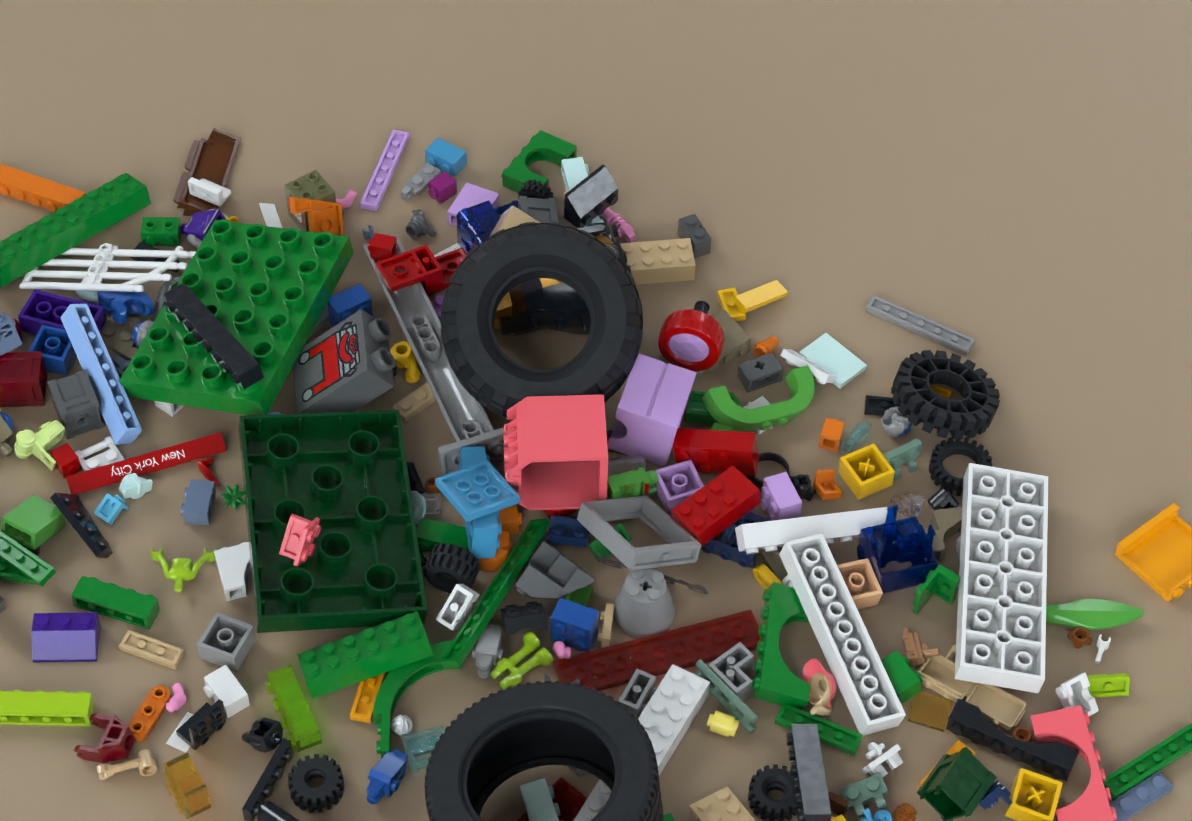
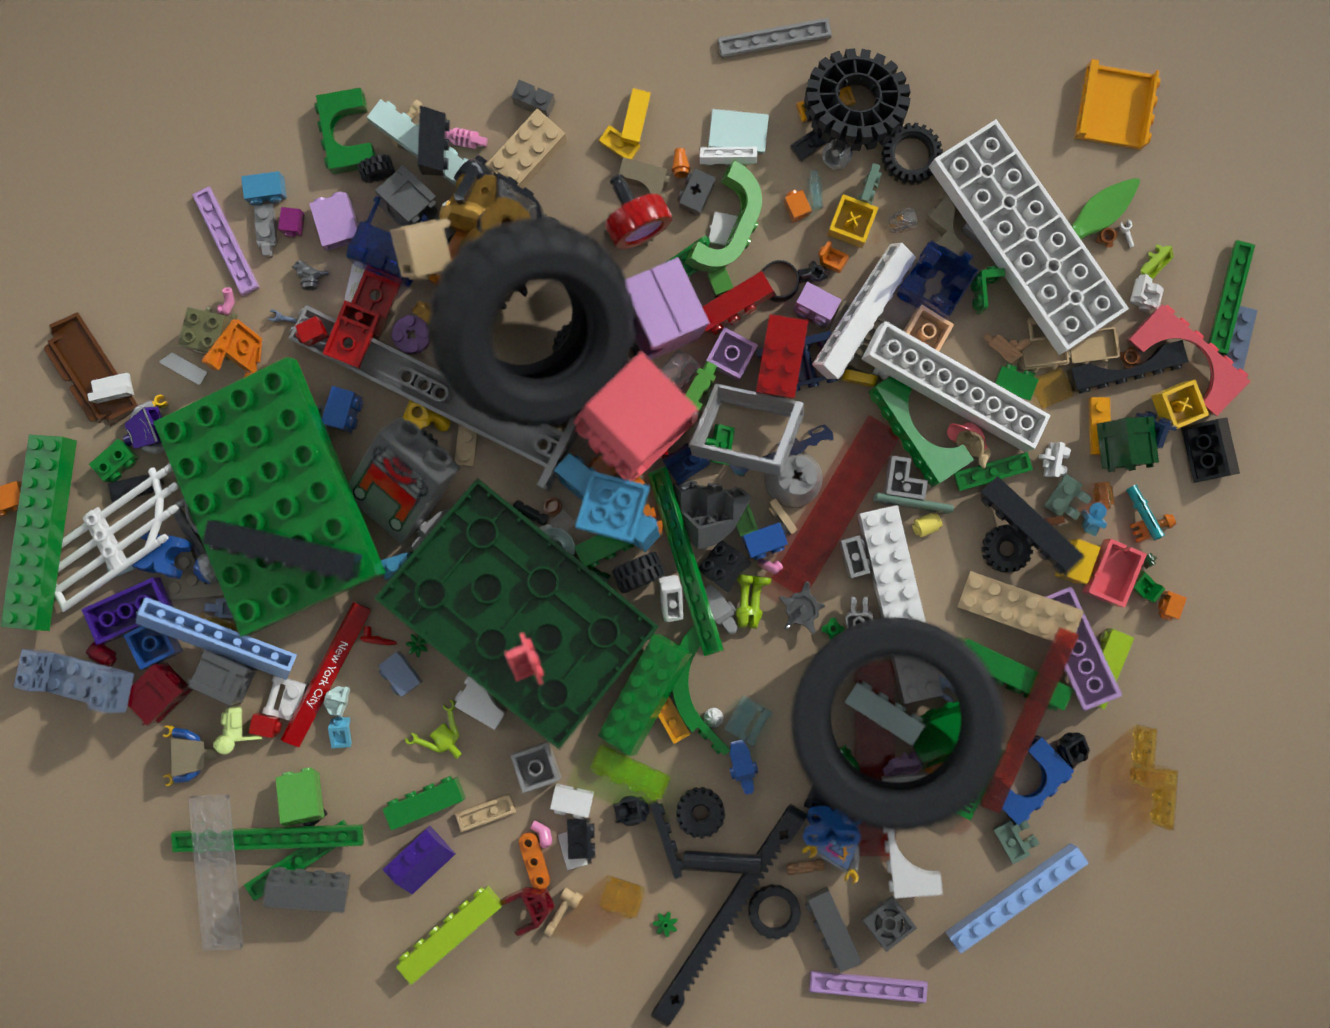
camera: 40 degrees left, 35 degrees up
black wing [50,492,113,558] -> none
black piece [928,487,959,510] -> none

